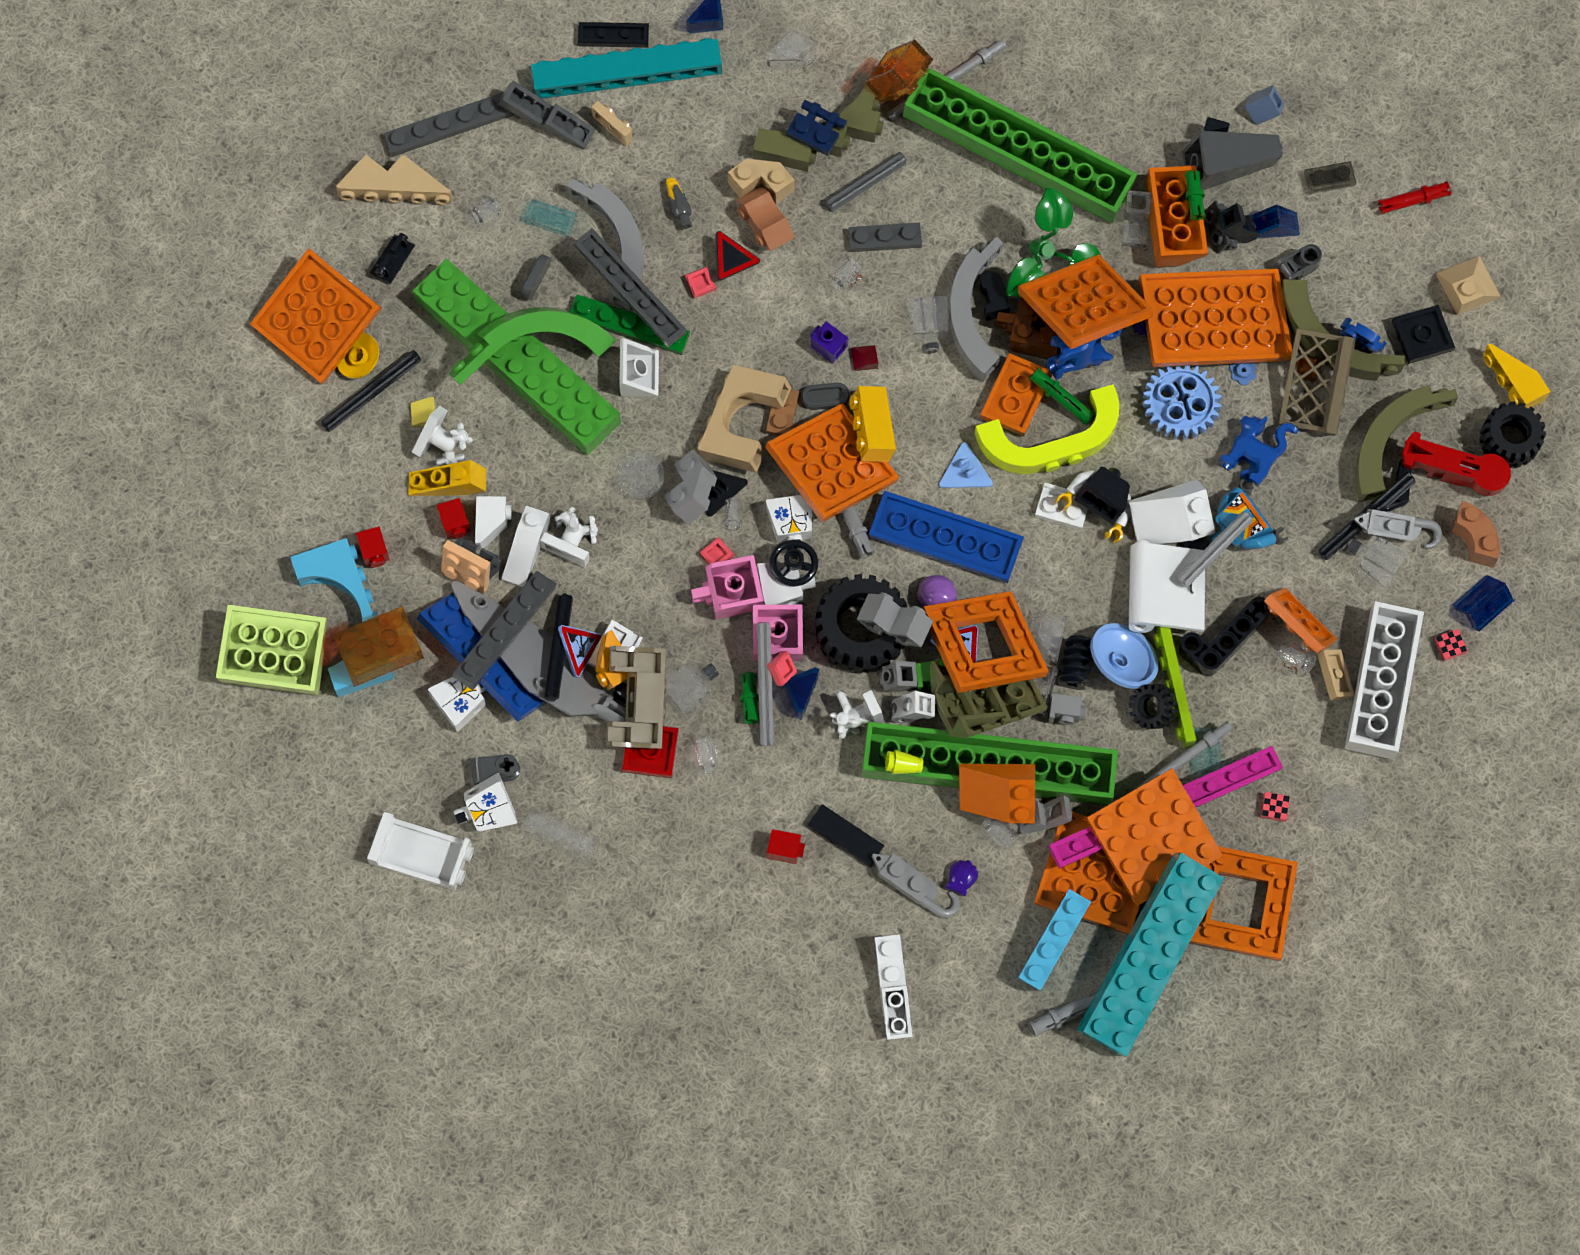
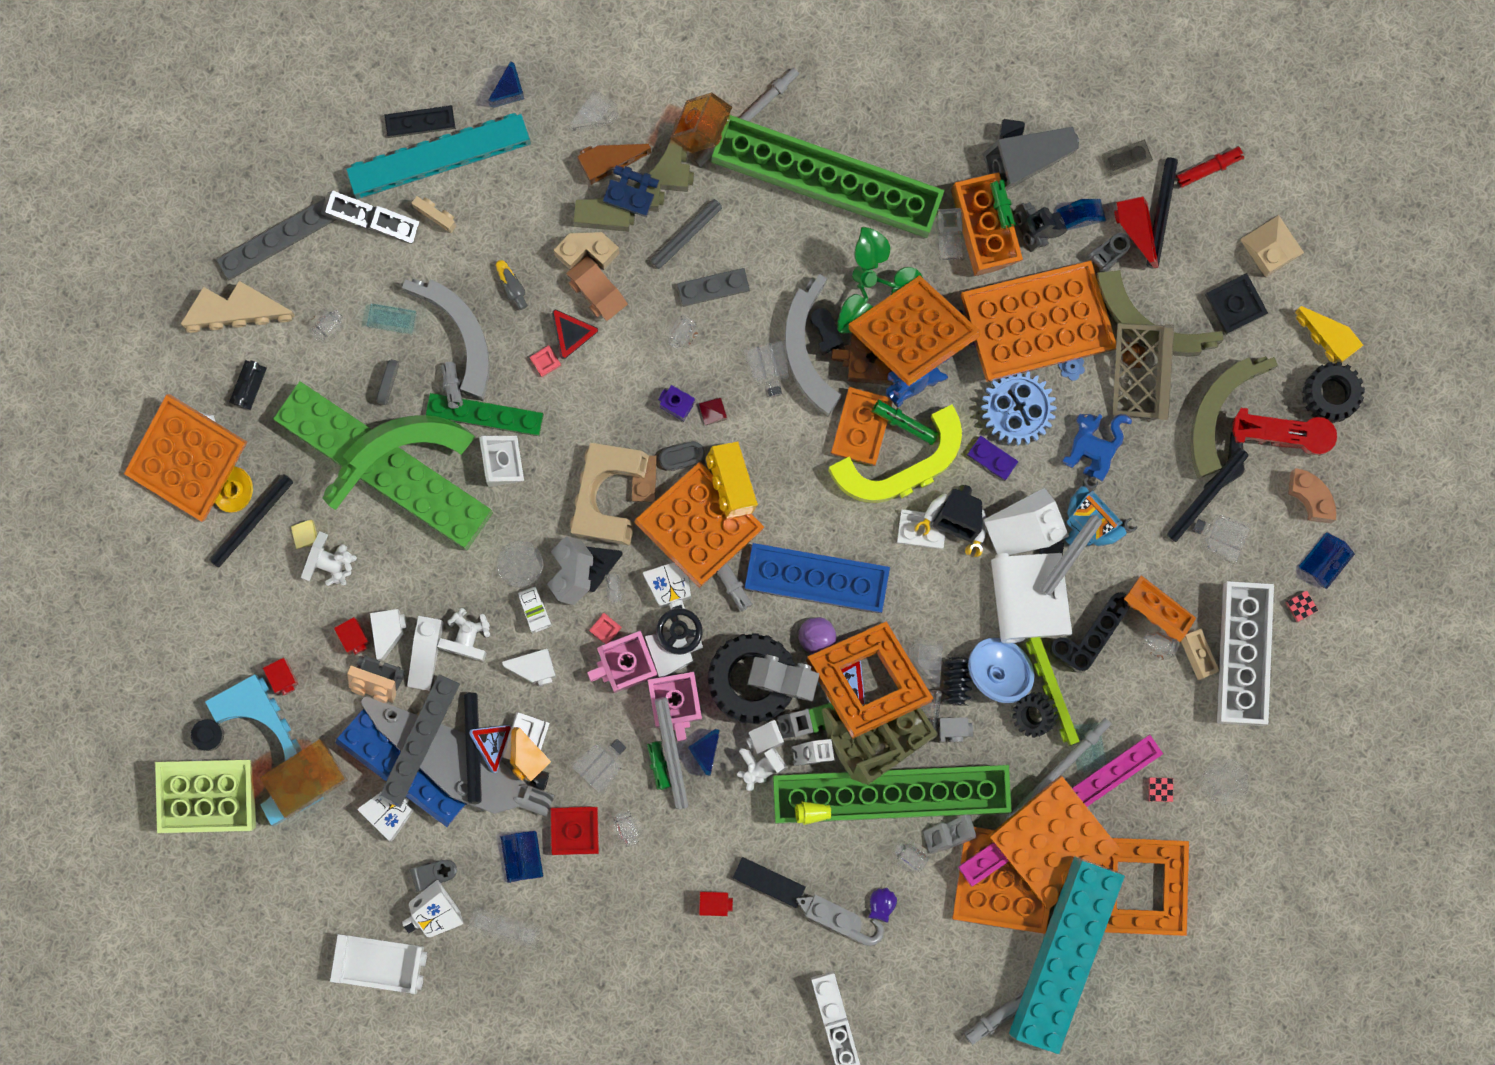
camera: 10 degrees left, 10 degrees up
yellow slope [408,460,486,496] -> none
dark grey plate [574,228,687,347] -> none
dark tan bracket [606,646,667,749] -> none
coral tile [767,651,797,686] -> none
light blue piece [939,442,993,488] -> none
orange slope [959,764,1035,824] -> none
medium azure brick [1018,889,1091,991] -> none
sand blue panel [1245,85,1285,125] -> none
blue plate [1340,318,1387,354] -> none
light grey plate [1352,509,1442,549] -> none
none -> black piece [191,719,225,751]
none -> light grey pin [441,362,463,408]
none -> clear blue panel [500,831,543,883]
none -> white slope [502,649,556,686]
none -> white leg [518,586,552,634]
none -> dark orange slope [577,144,651,185]
none -> white slope [746,720,784,755]
none -> dark purple plate [967,435,1019,481]
none -> red slope [1114,196,1158,268]
none -> black axle [1146,157,1178,268]

